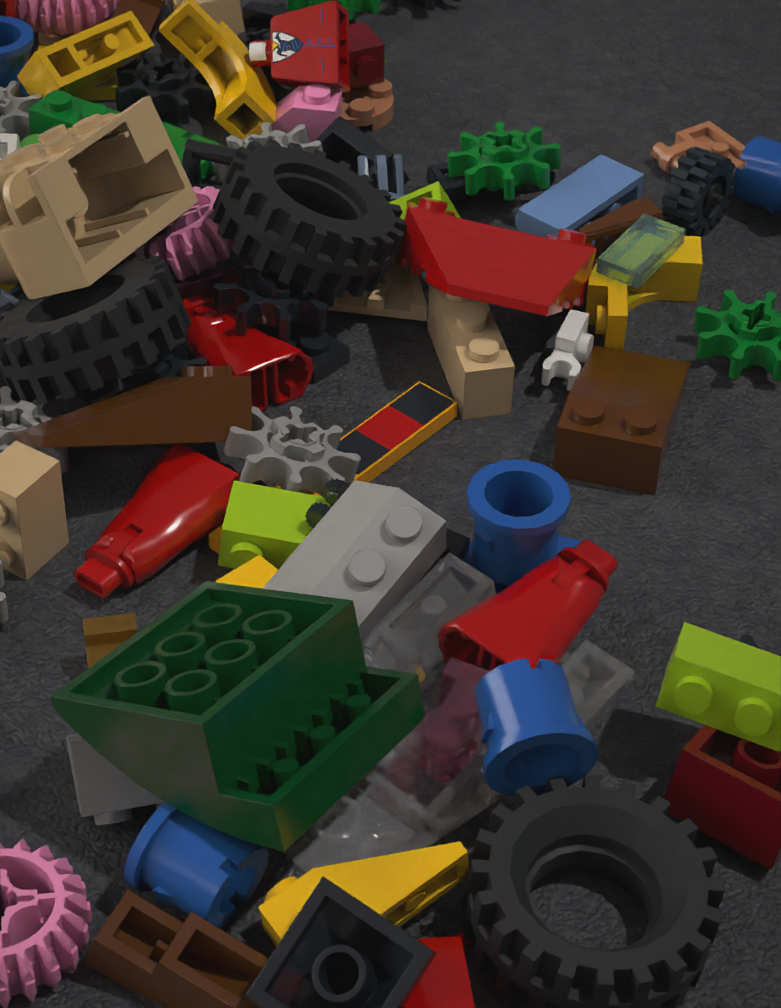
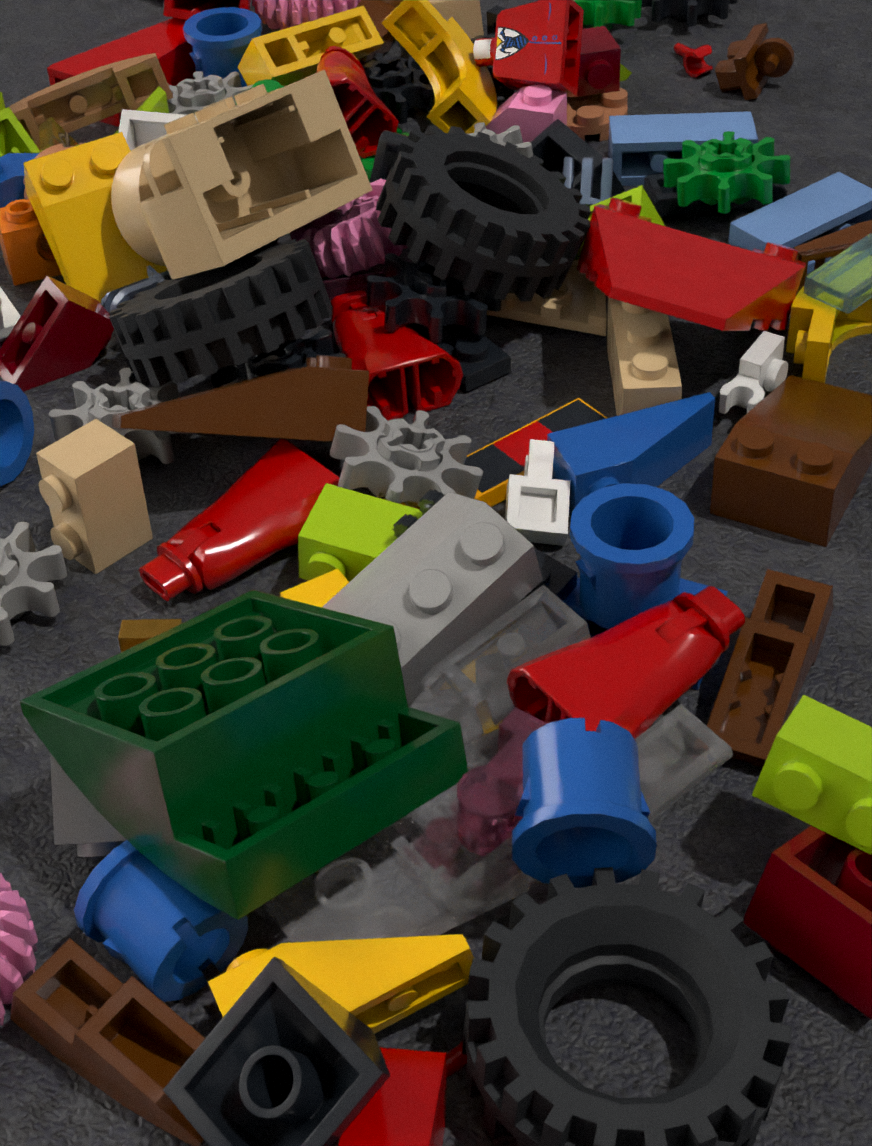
camera: 15 degrees right, 0 degrees up
none -> red piece [316,46,398,158]
none -> white plate [505,439,570,546]
none -> blue slope [547,392,715,516]
none -> medium blue brick [608,111,758,186]
none -> red hand [673,43,713,77]
none -> reddish brown slope [702,569,833,768]
none -> reddish brown hips [715,23,795,100]

